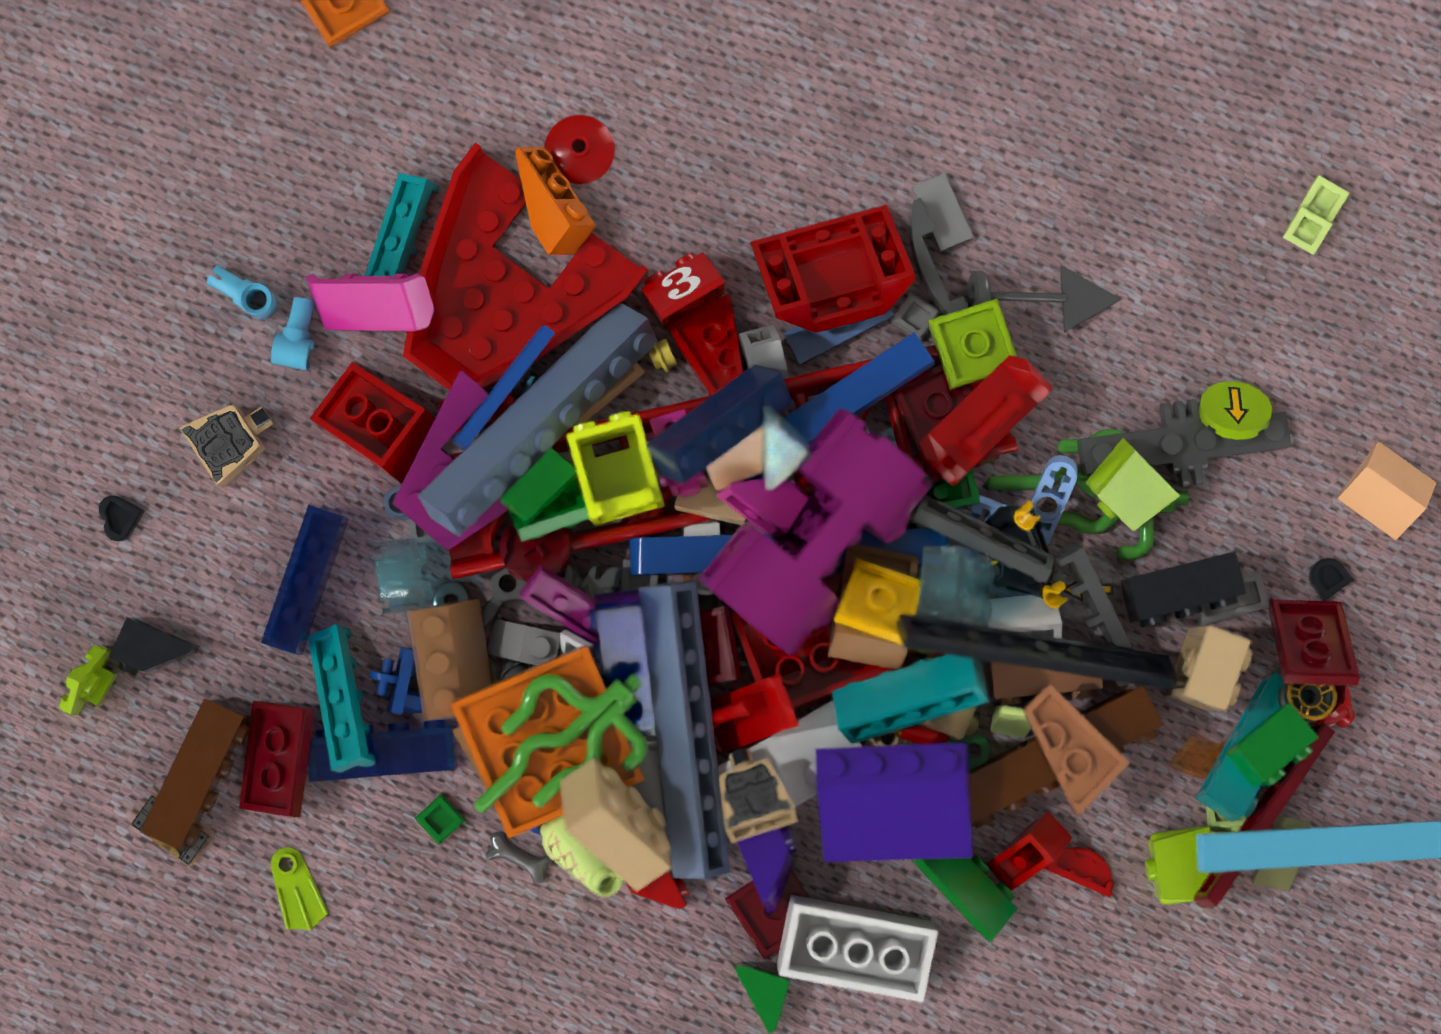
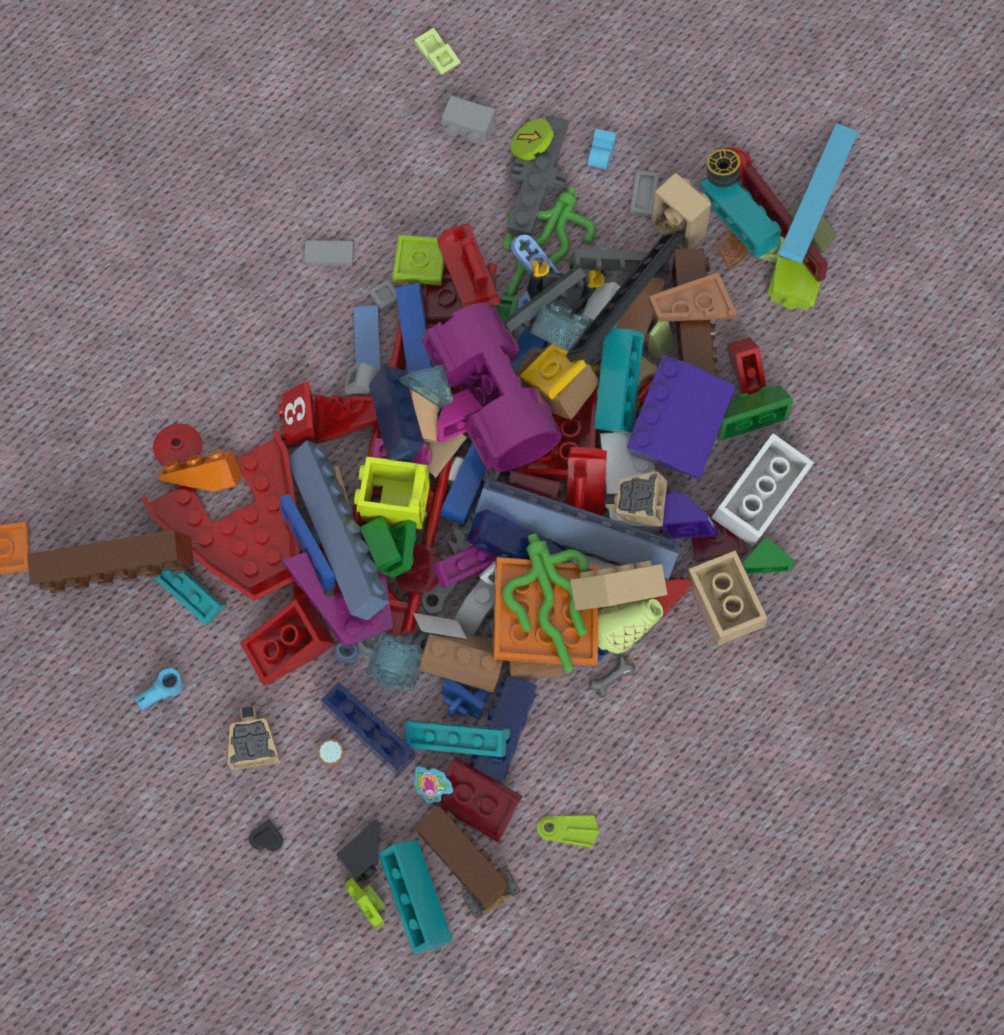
camera: 60 degrees left, 15 degrees down
medium azure pin [271,297,314,371] -> none
dark pink piece [305,274,435,331] -> none
green tile [414,793,466,845] -> none
light yellow plate [649,339,678,373] -> none
red slope [750,204,916,333] -> none
dark grey slope [909,198,968,315] -> none
dark grey piece [967,265,1121,333] -> none
red tile [1044,846,1114,898] -> none
lime torso [1085,438,1180,532] -> none
black brick [1119,551,1247,627] -> none
green brick [1225,703,1318,787] -> none
dark red tile [1269,599,1360,686] -> none
black tile [1309,558,1353,601] -> none
light nougat slope [1337,441,1437,540] -> none
none -> reddish brown brick [27,530,194,593]
none -> light aqua tile [318,739,344,766]
none -> teal brick [378,840,453,955]
none -> white sticker [413,613,467,639]
none -> sticker [414,766,453,804]
none -> light grey brick [441,96,495,143]
none -> medium azure leg [588,129,616,170]
none -> tan brick [687,550,767,646]

